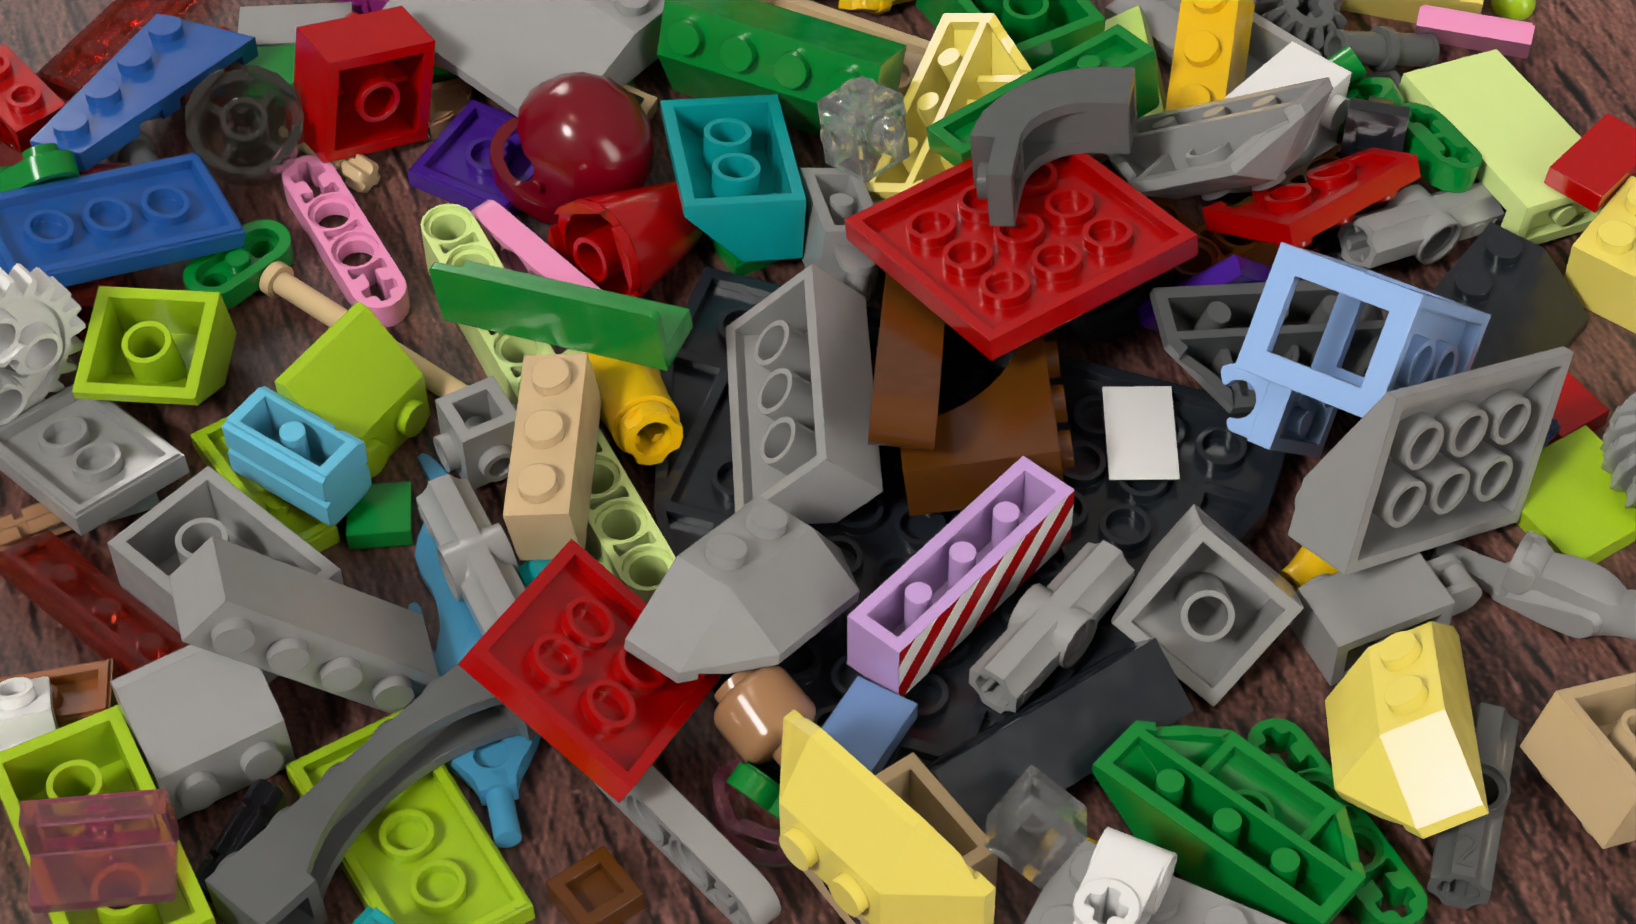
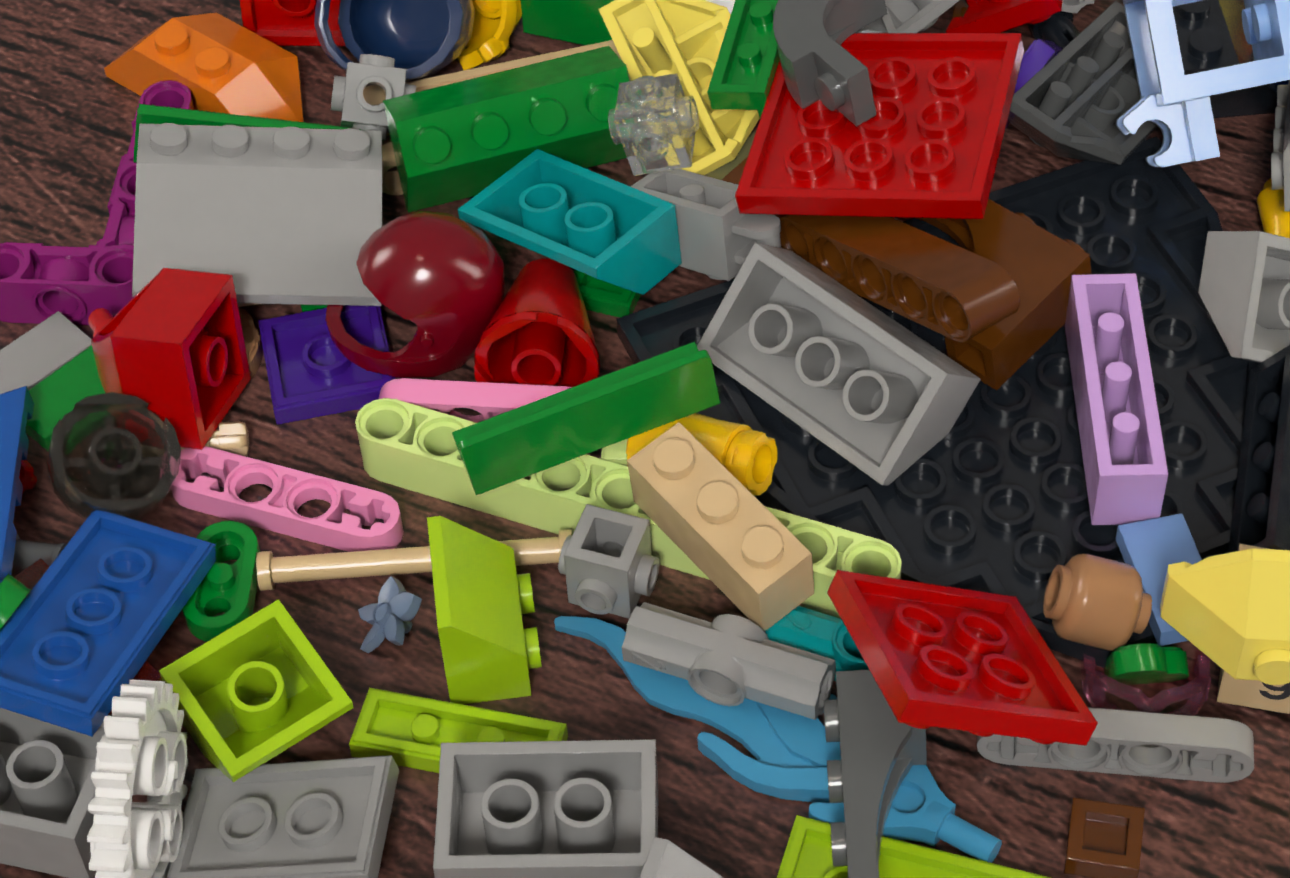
camera: 40 degrees left, 0 degrees up
light grey brick [169,536,439,714] -> none
medium azure brick [222,386,372,527] -> none
green tile [346,481,413,550] -> none
light grey wedge [624,495,860,683] -> none
light grey piece [969,540,1135,714] -> none
white sticker [1102,386,1180,480] -> none

